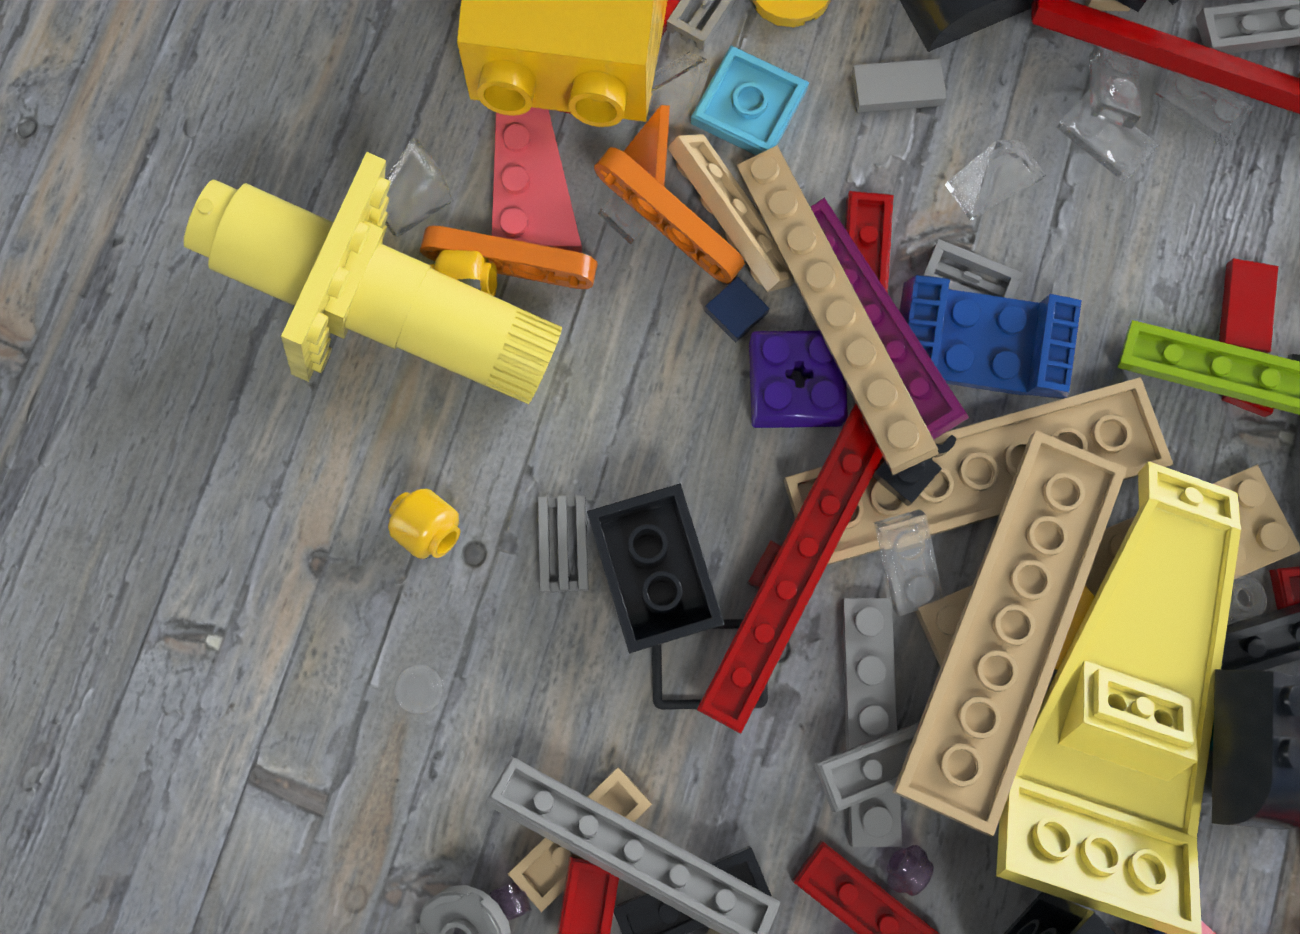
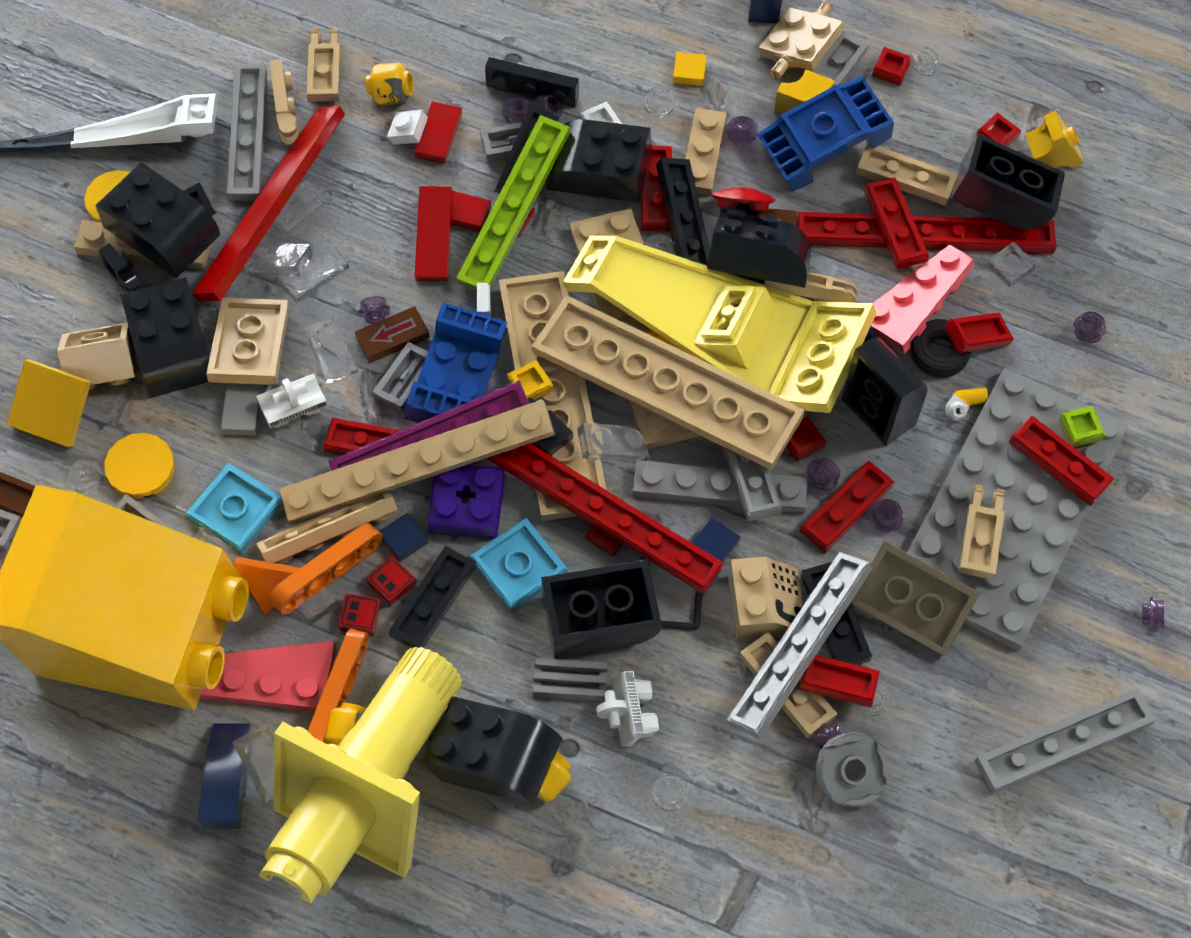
camera: 85 degrees left, 15 degrees down
none -> dark blue slope [198,723,251,829]
none -> tan plate [206,297,290,385]
none -> white hips [256,373,327,428]
none -> red tile [338,593,382,636]
none -> reddish brown tile [355,306,430,363]
none -> clear purple plate [358,296,390,324]
none -> red tile [366,556,417,606]
none -> black plate [389,546,476,649]
none -> red tile [414,186,453,281]
none -> black brick [422,696,563,805]
none -> medium azure tile [469,518,568,612]
none -> white tile [477,283,491,317]
none -> yellow tile [507,360,553,400]
none -> white hips [596,671,659,747]
none -> dark blue tile [692,518,740,562]
none -> tan slope [728,557,803,642]
none -> tan hinge [765,272,858,303]
none -> red tile [786,416,827,462]

